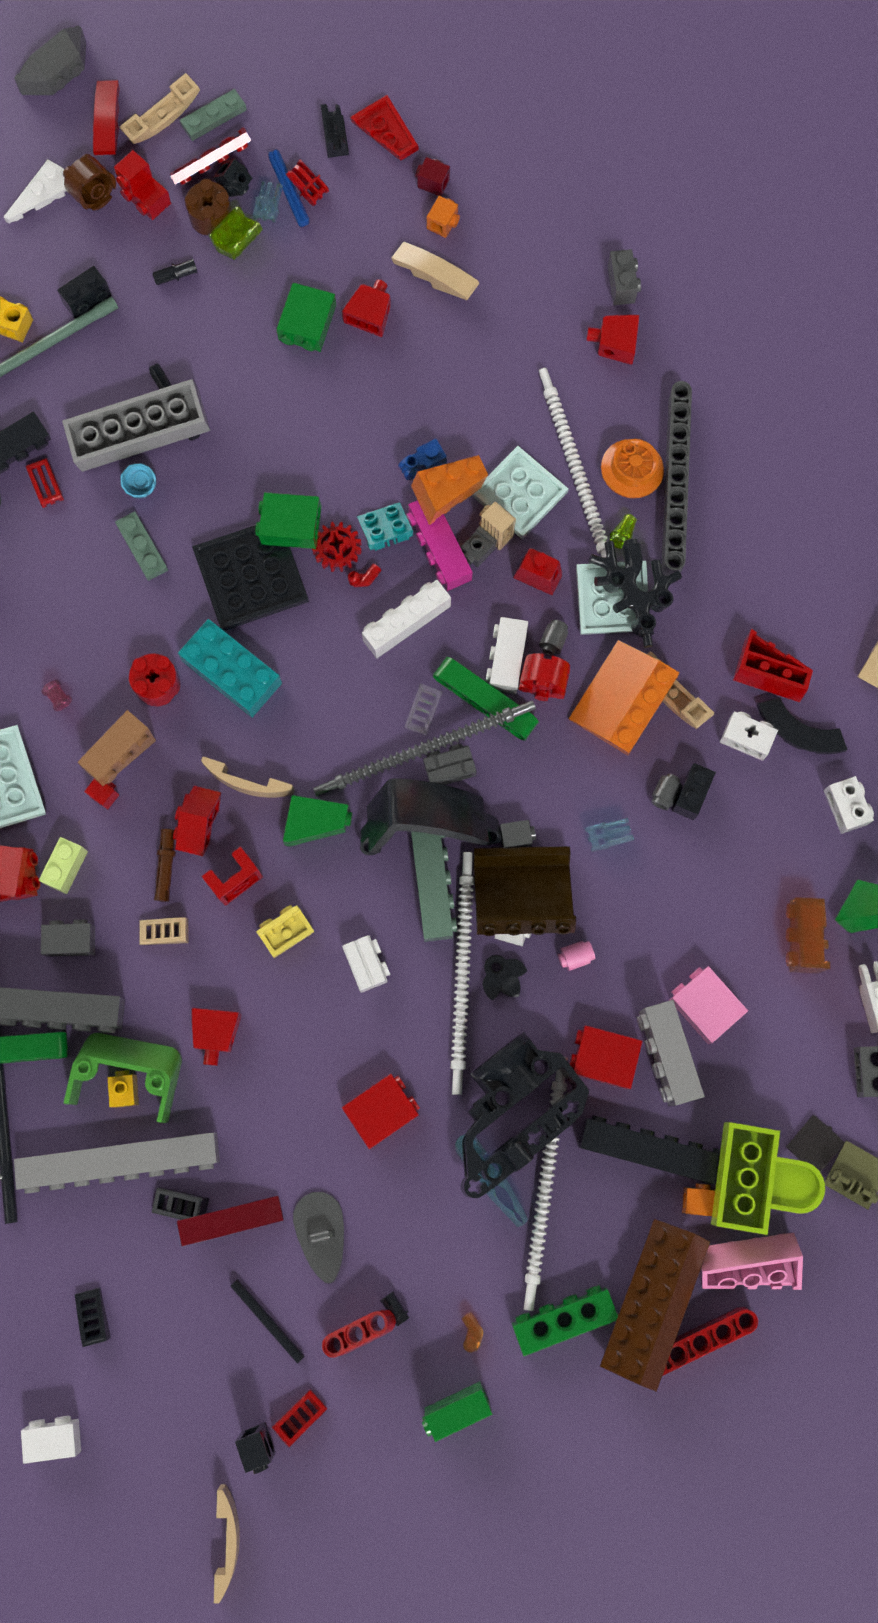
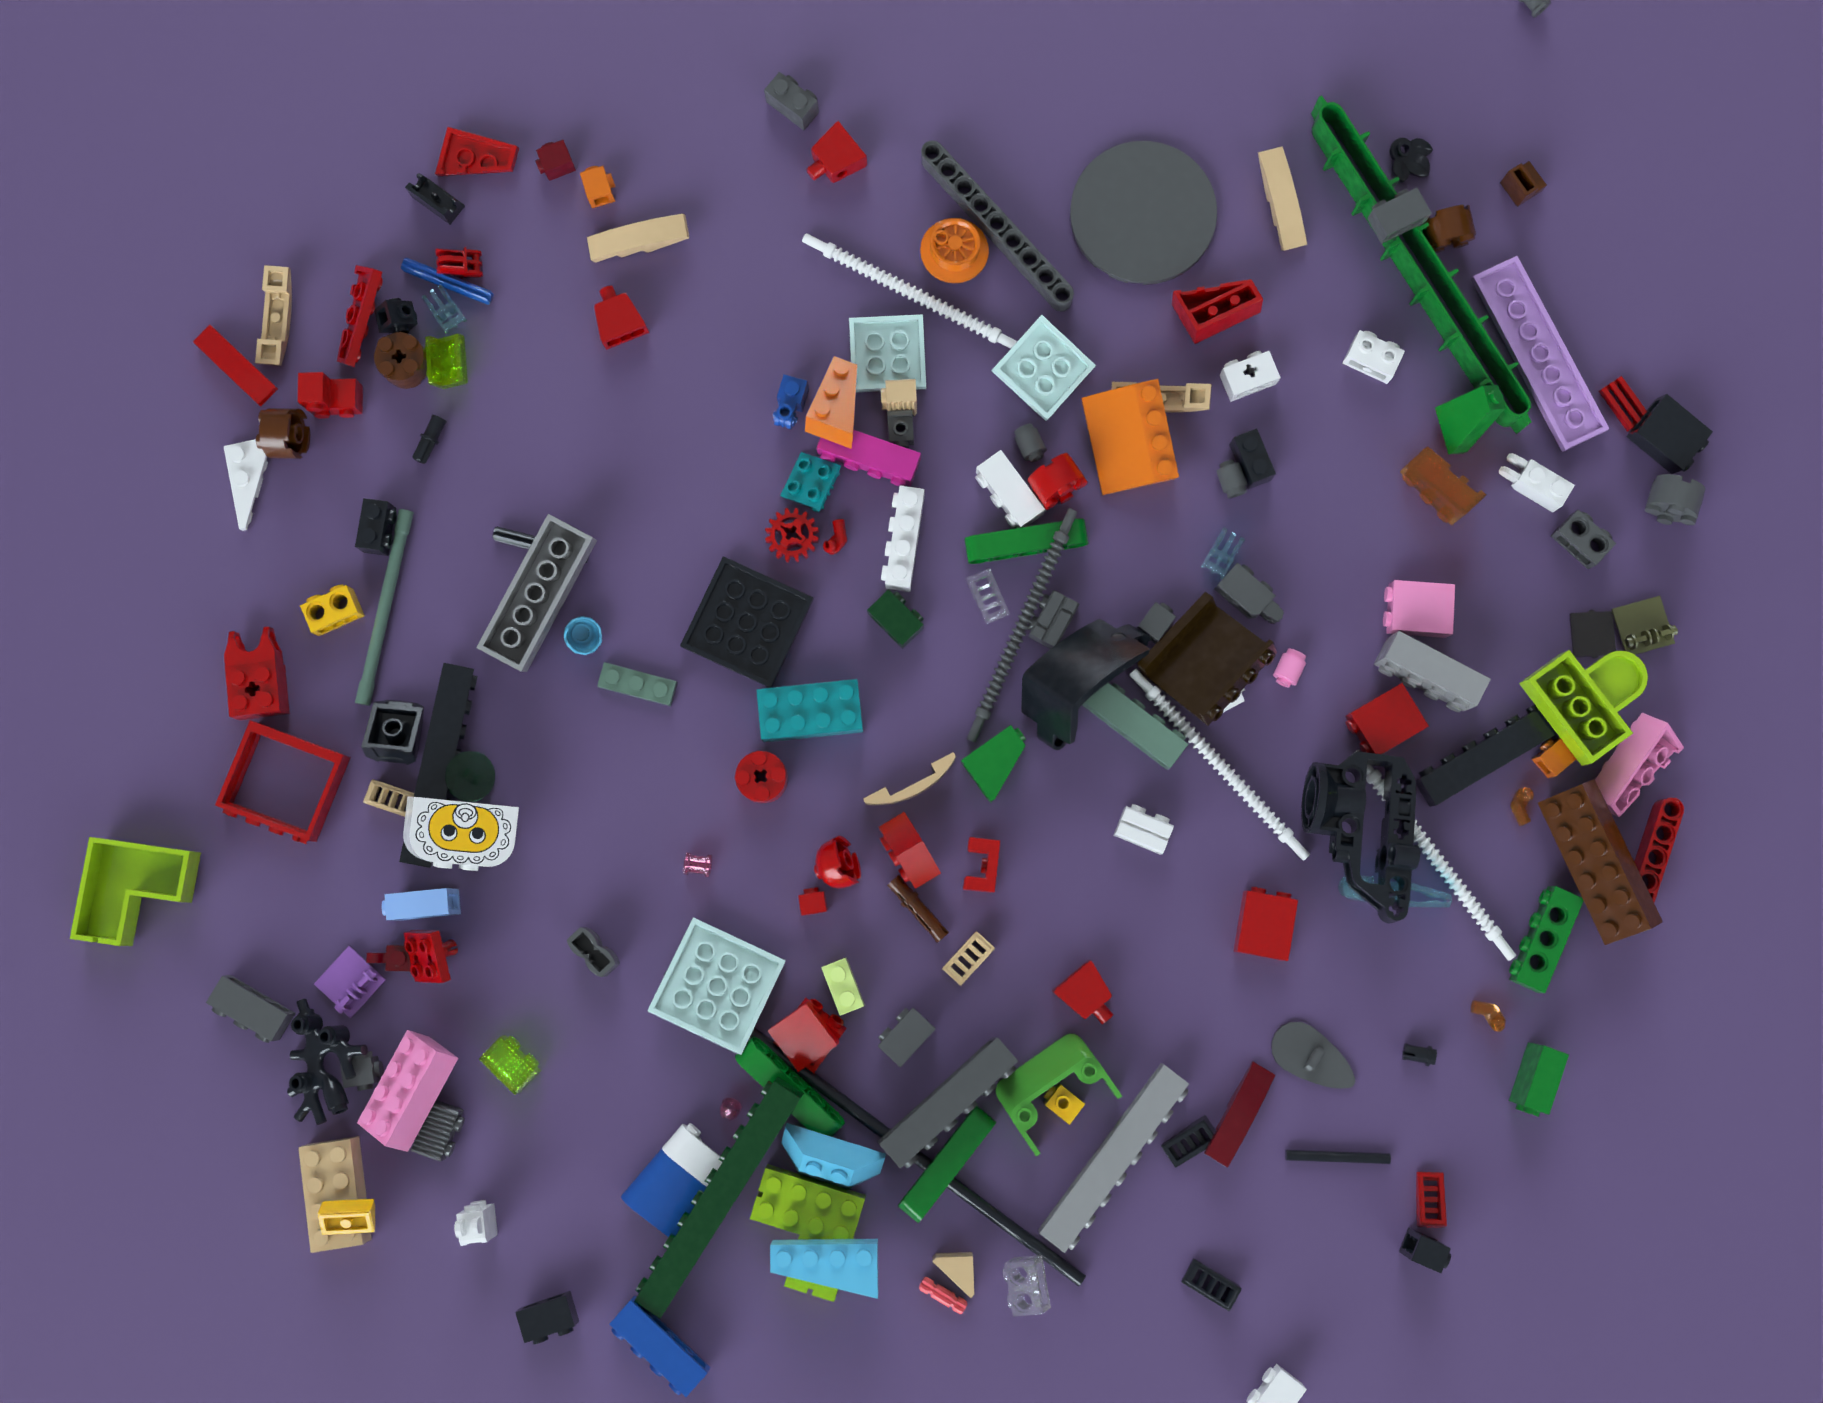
camera: 40 degrees left, 5 degrees up
dark grey wedge [14,25,86,95] -> none
red tile [25,458,64,508] -> none
medium nougat wedge [77,710,156,786] -> none
sand green plate [180,89,247,141] -> none
tan slope [214,1484,240,1603] -> none
green brick [255,492,322,549] -> none
light yellow bracket [256,905,314,958] -> none
green brick [277,283,337,352] -> none
red beam [322,1309,396,1358] -> none
black plate [482,955,527,1000] -> none
red torso [513,548,562,596] -> none
black plant [588,539,682,648] -> none
clear neon green cone [610,514,637,549] -> none
black tile [757,697,847,754] -> none
none -> red cylinder [814,836,861,889]
none -> dark green brick [867,589,924,649]
none -> dark grey tile [1070,141,1217,285]
none -> dark grey hinge [1214,563,1284,624]
none -> clear orange arm [1510,787,1534,826]

